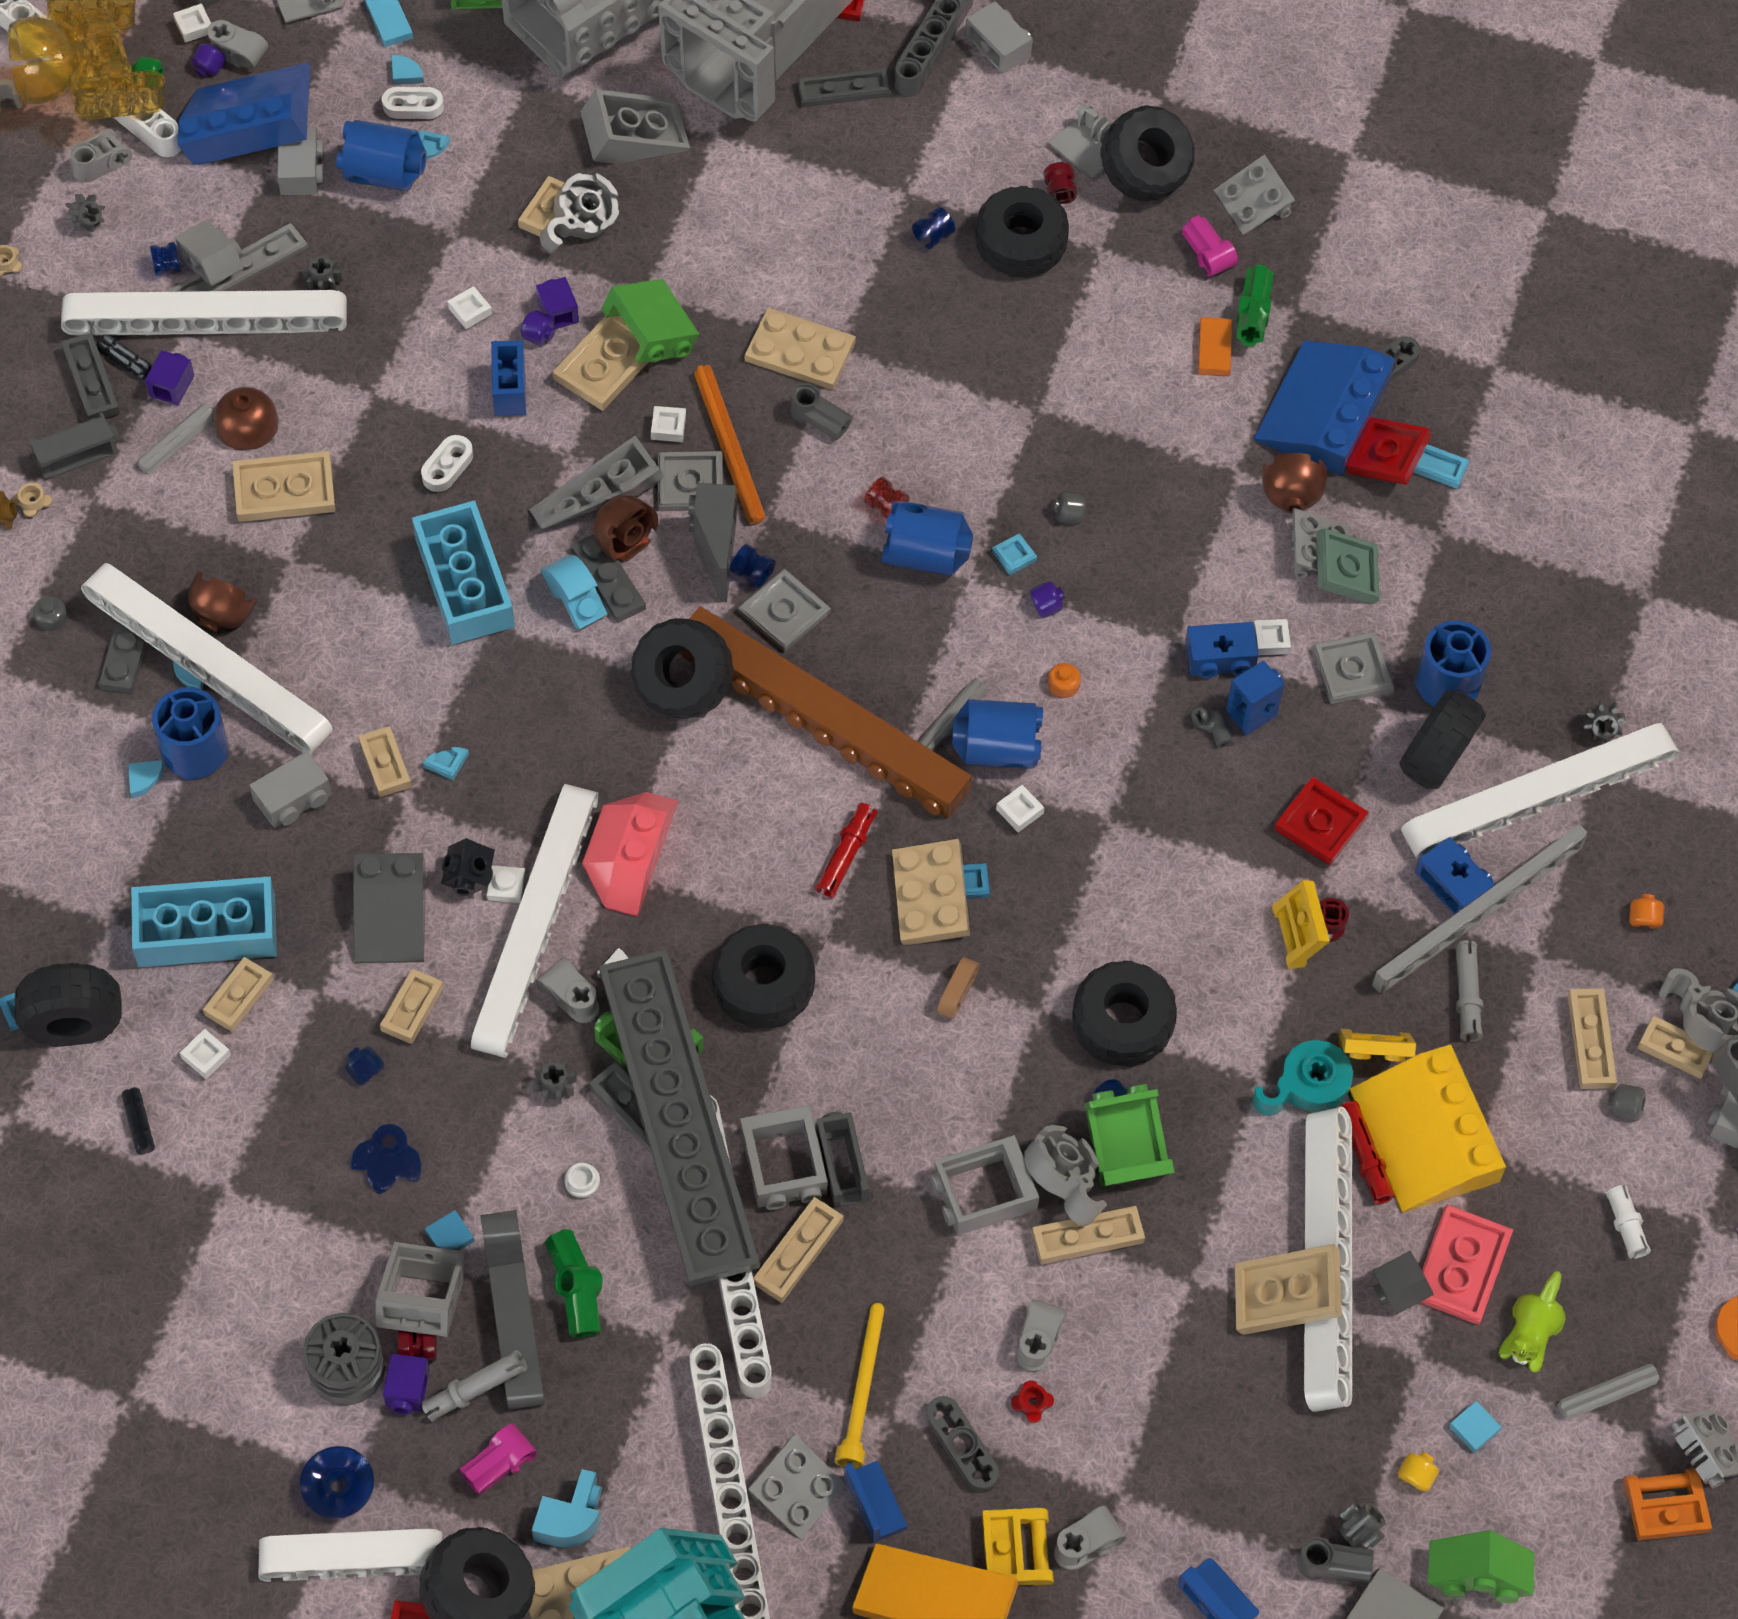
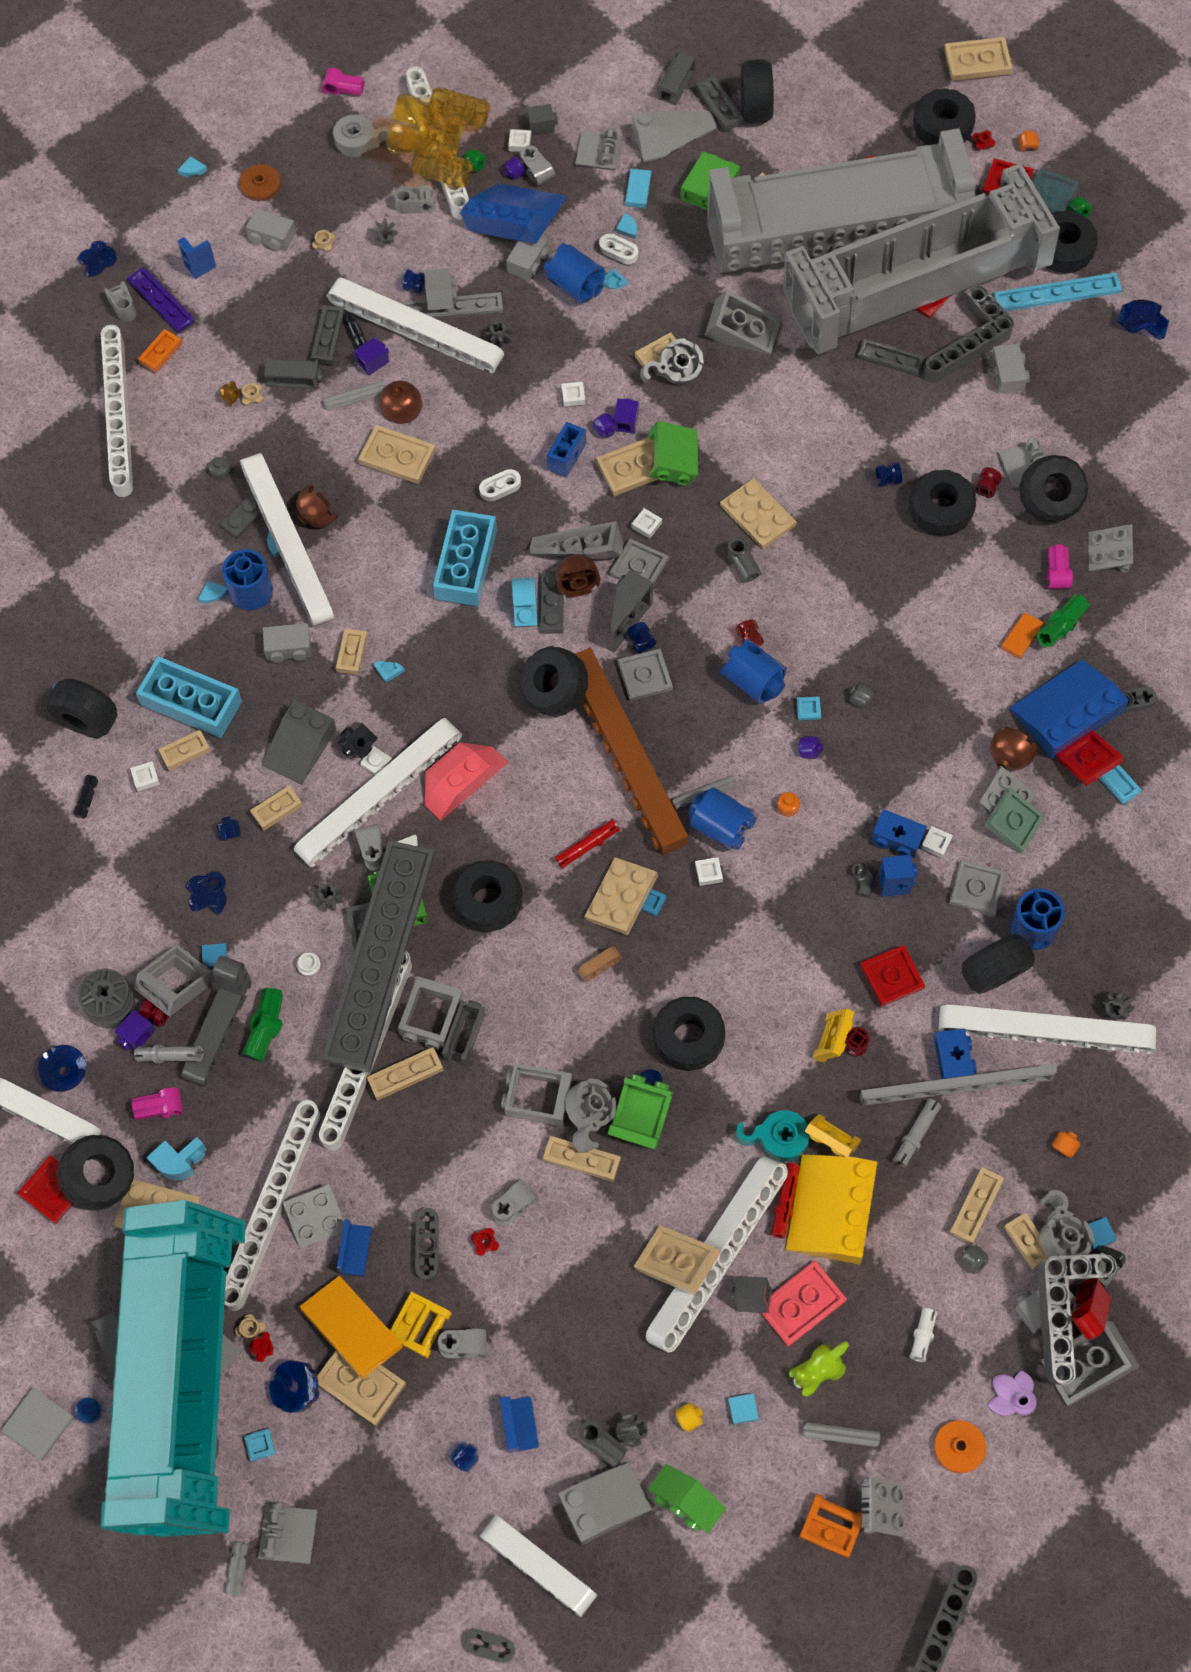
camera: 35 degrees right, 5 degrees up
orange axle [694,365,766,525] -> none
yellow piece [834,1303,885,1469] -> none

